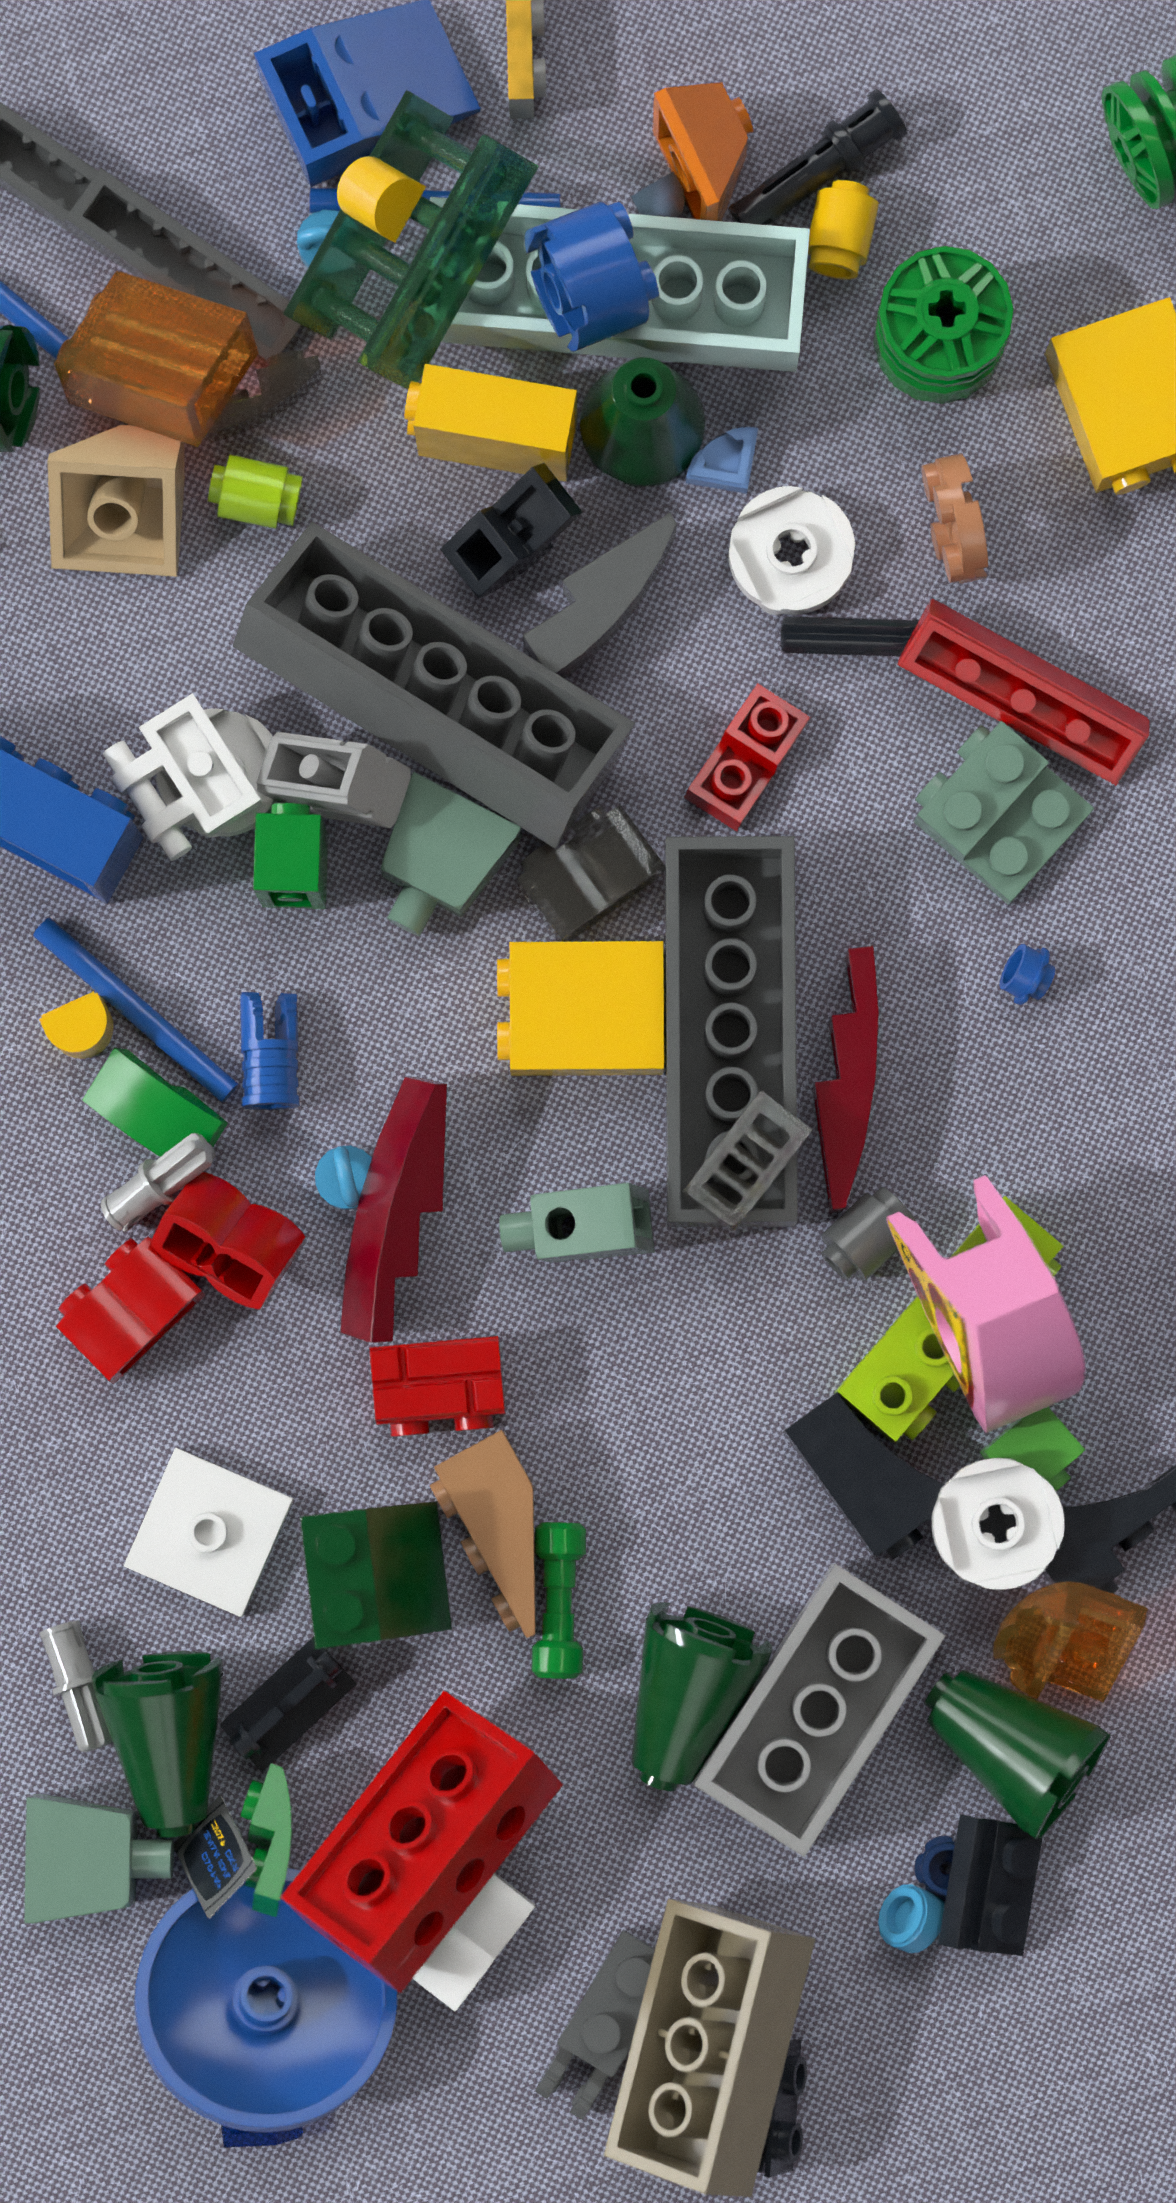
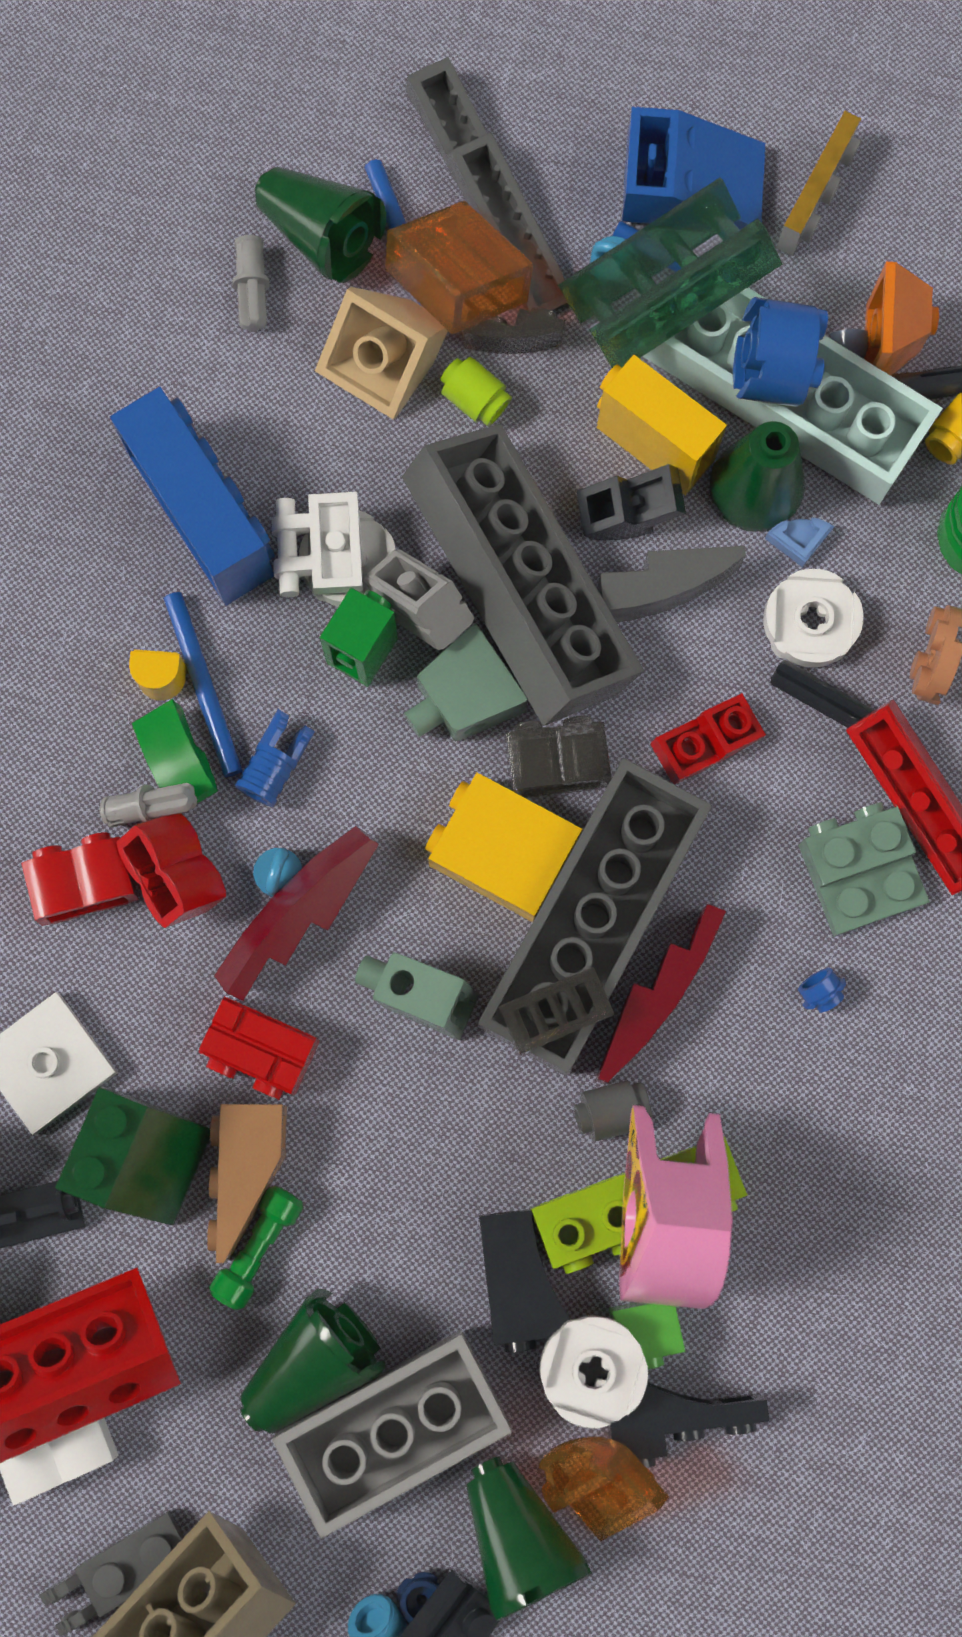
camera: 25 degrees right, 5 degrees down
yellow brick [337,156,426,243] -> none

